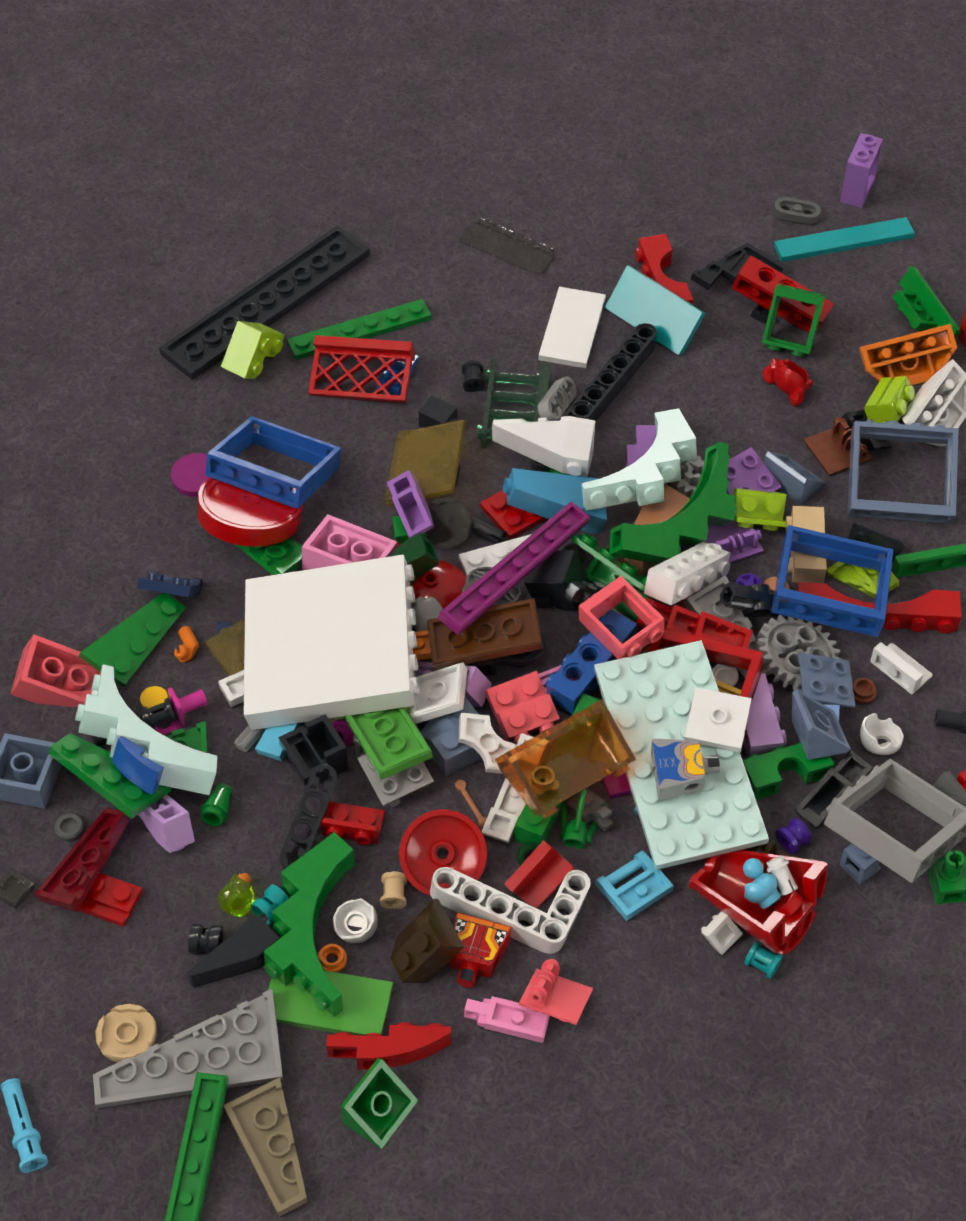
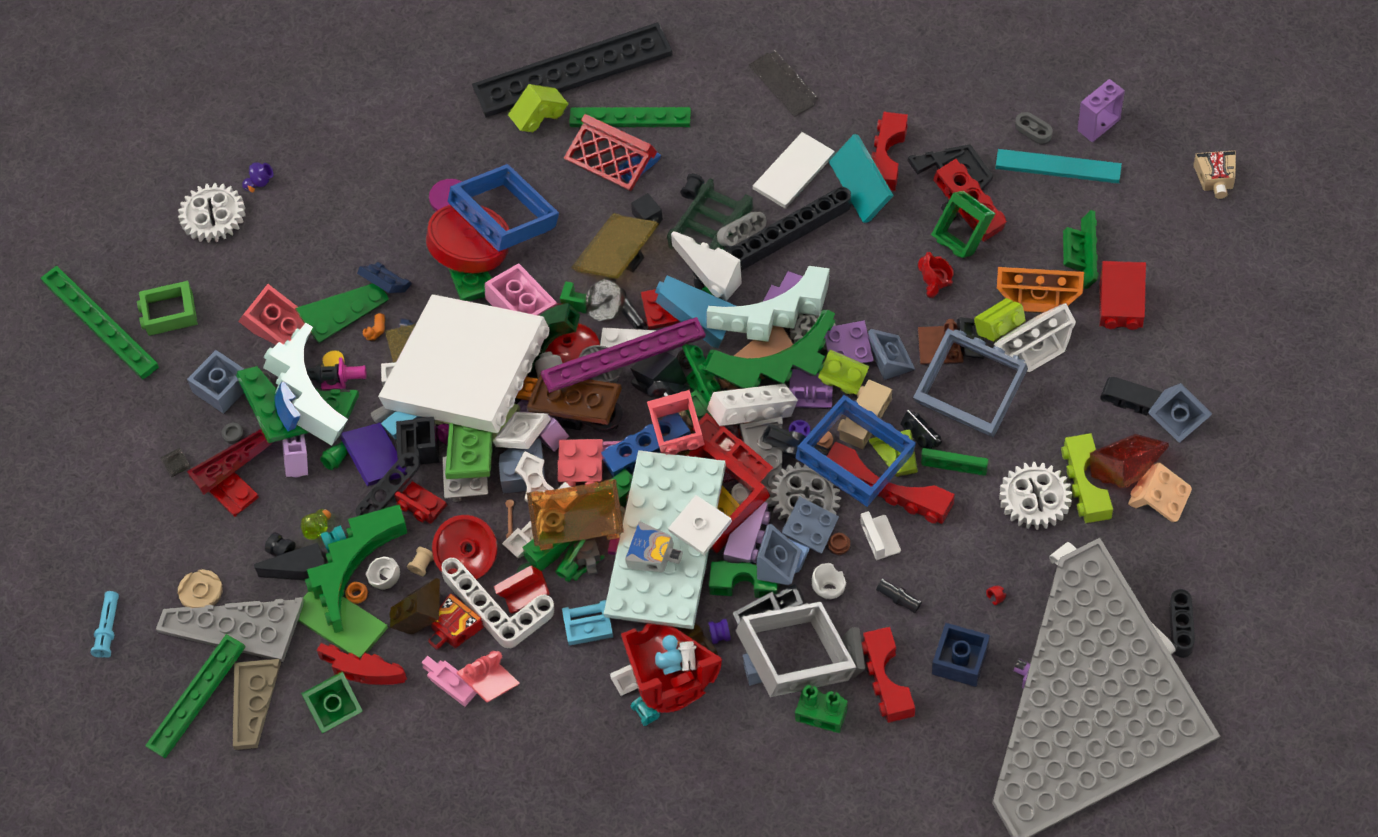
camera: 30 degrees right, 5 degrees up
medium lavender slope [387,470,434,538] -> none
none -> dark purple tile [340,423,407,487]

